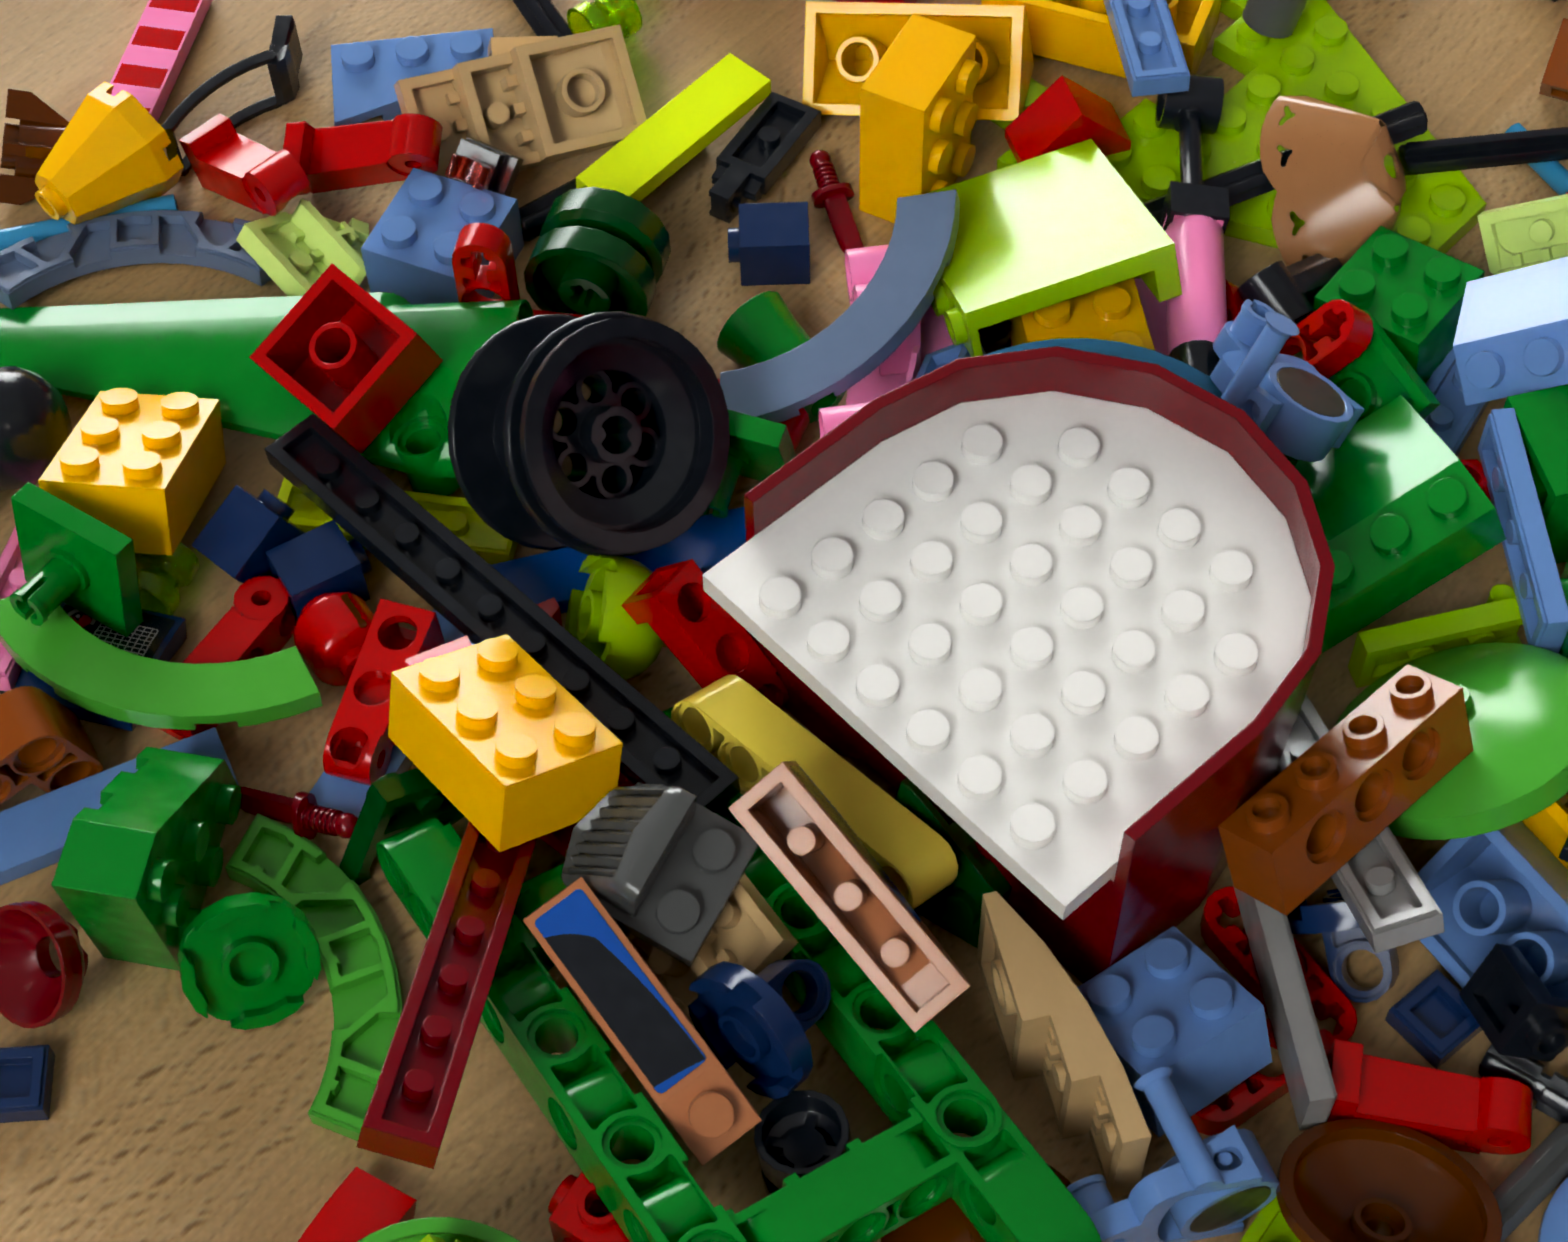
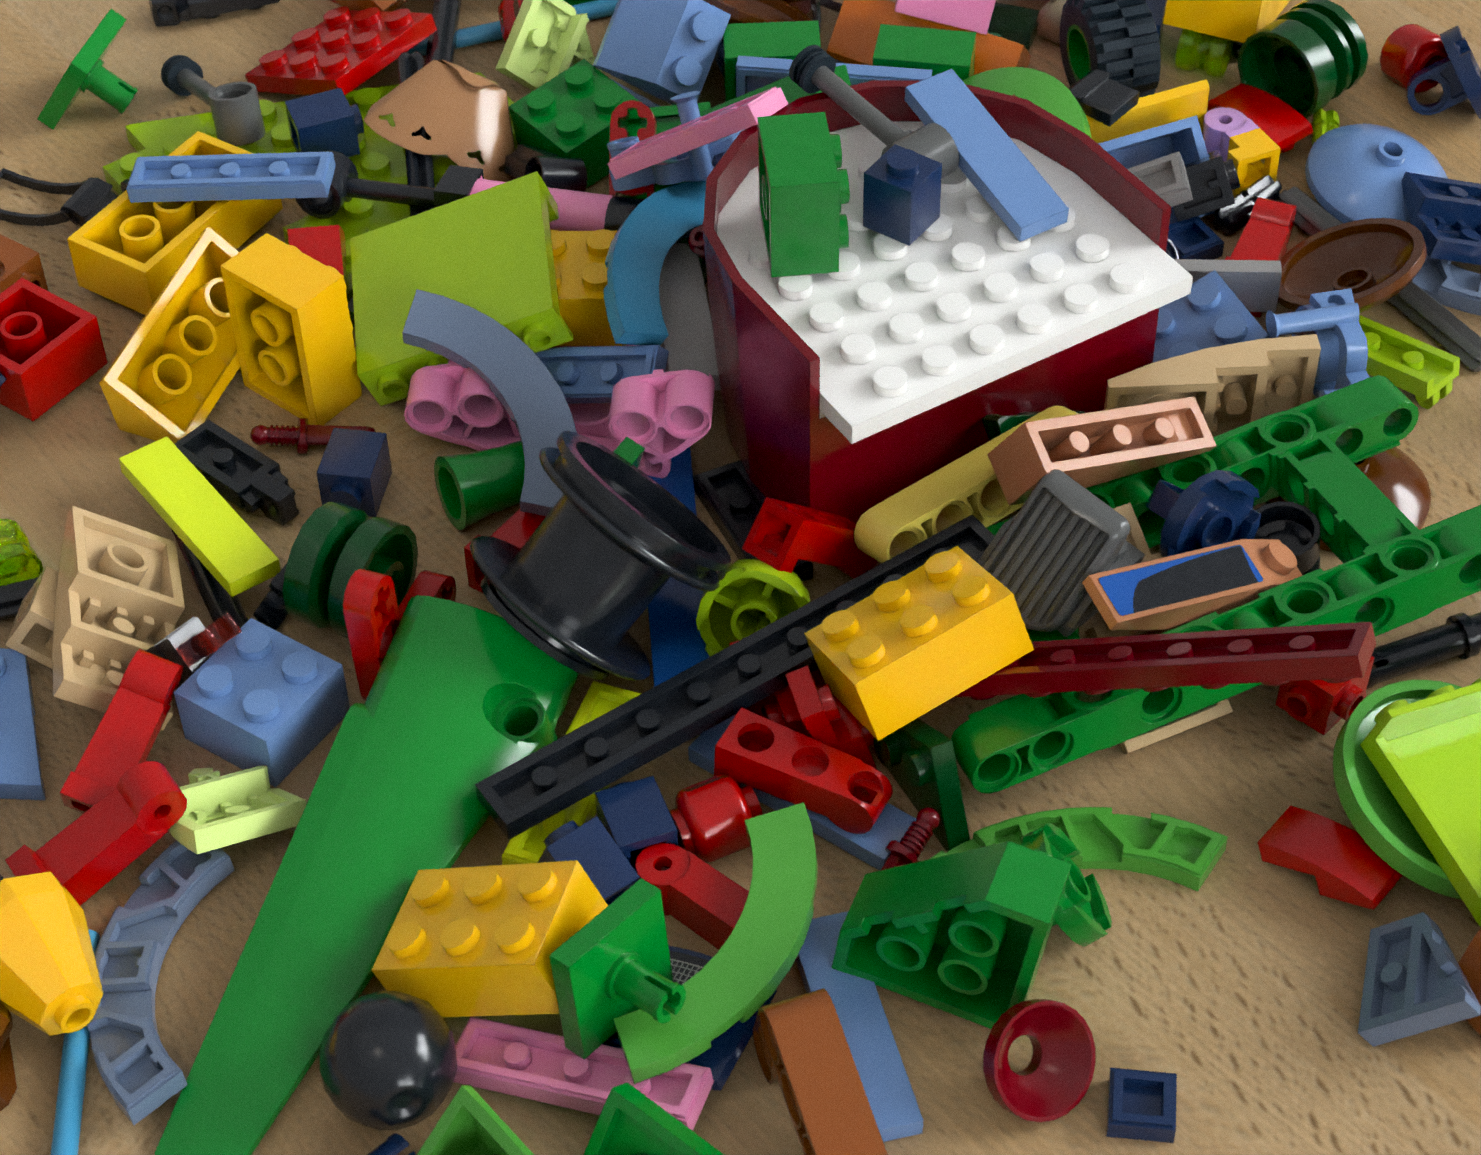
camera: 80 degrees left, 10 degrees down
red brick [249,264,443,454] -> none
none -> red plate [245,6,437,95]
none -> dark blue brick [284,88,364,157]
none -> bright pink tile [608,86,788,180]
none -> green brick [757,112,850,277]
none -> dark grey piece [789,45,959,179]
none -> dark blue brick [863,144,942,246]
none -> medium blue tile [905,69,1069,242]

